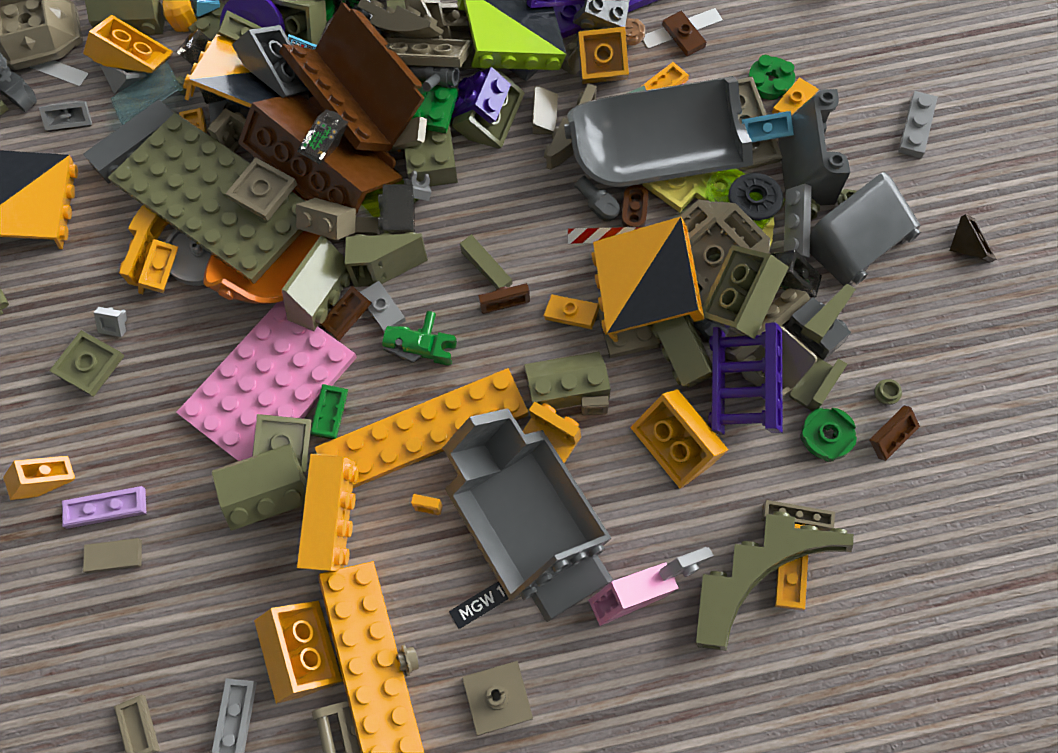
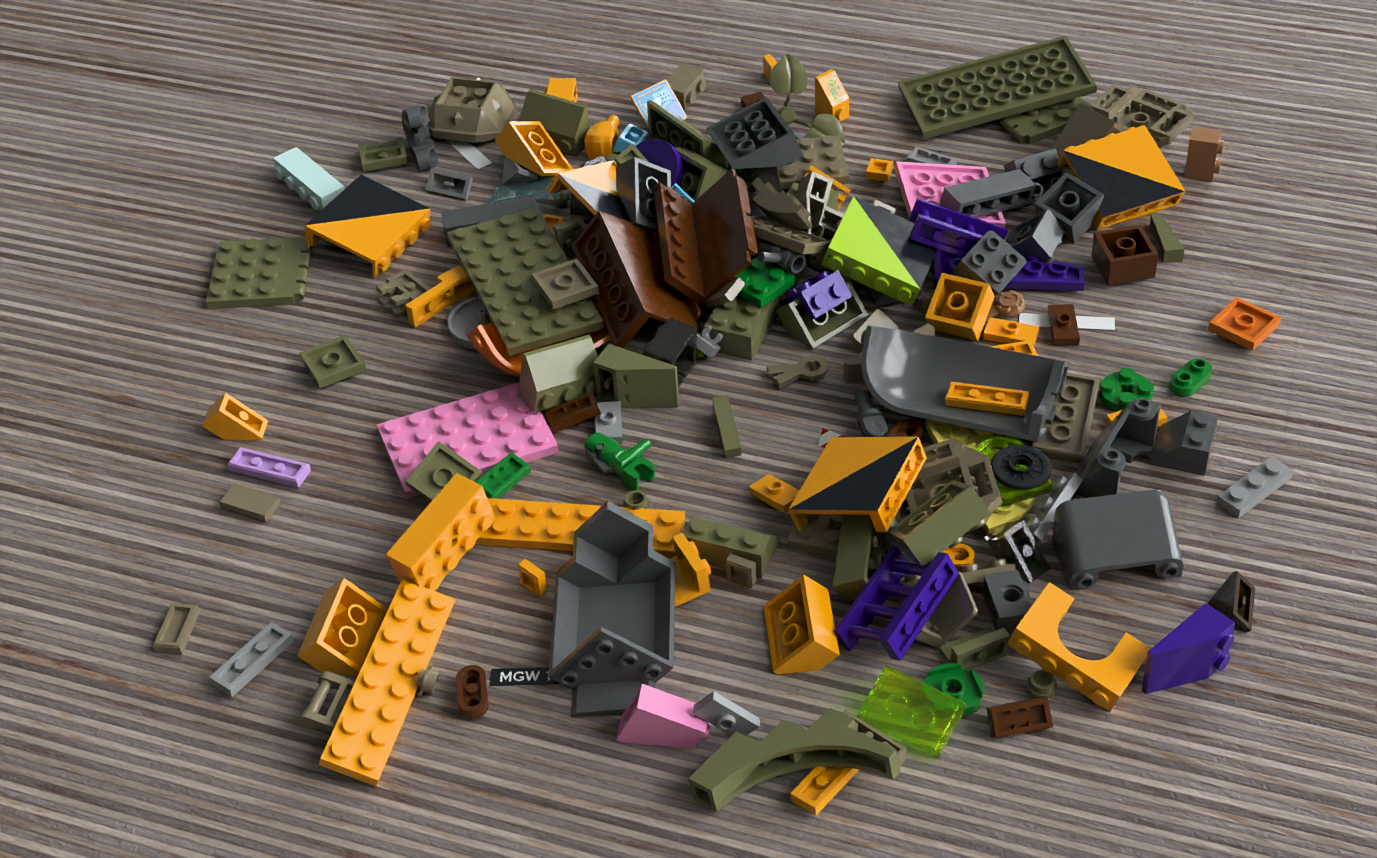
camera: 30 degrees right, 25 degrees down
light grey tile [94,307,127,337] -> none
light orange panel [138,239,178,295] -> none
olive slope [212,443,307,531] -> none
dark tan brick [296,198,356,240] -> none
clear smoke slope [297,109,348,164] -> none
dark tan tile [462,661,533,736] -> none
reddish brown plate [478,283,530,314] -> none
medium azure slope [742,111,794,142] -> none
olive piece [801,284,856,344] -> none
none -> dark tan plate [376,269,431,318]
none -> reddish brown plate [456,665,489,719]
none -> olive plate [623,490,650,510]
none -> dark tan piece [766,355,829,389]
none -> clear neon green tile [856,665,967,759]
none -> light orange tile [945,382,1029,416]
none -> light orange plate [983,317,1039,346]
none -> light orange arch [1007,582,1151,712]
none -> dark purple slope [1142,603,1235,694]
none -> dark grey slope [1150,411,1218,476]
none -> green plate [1169,358,1212,397]

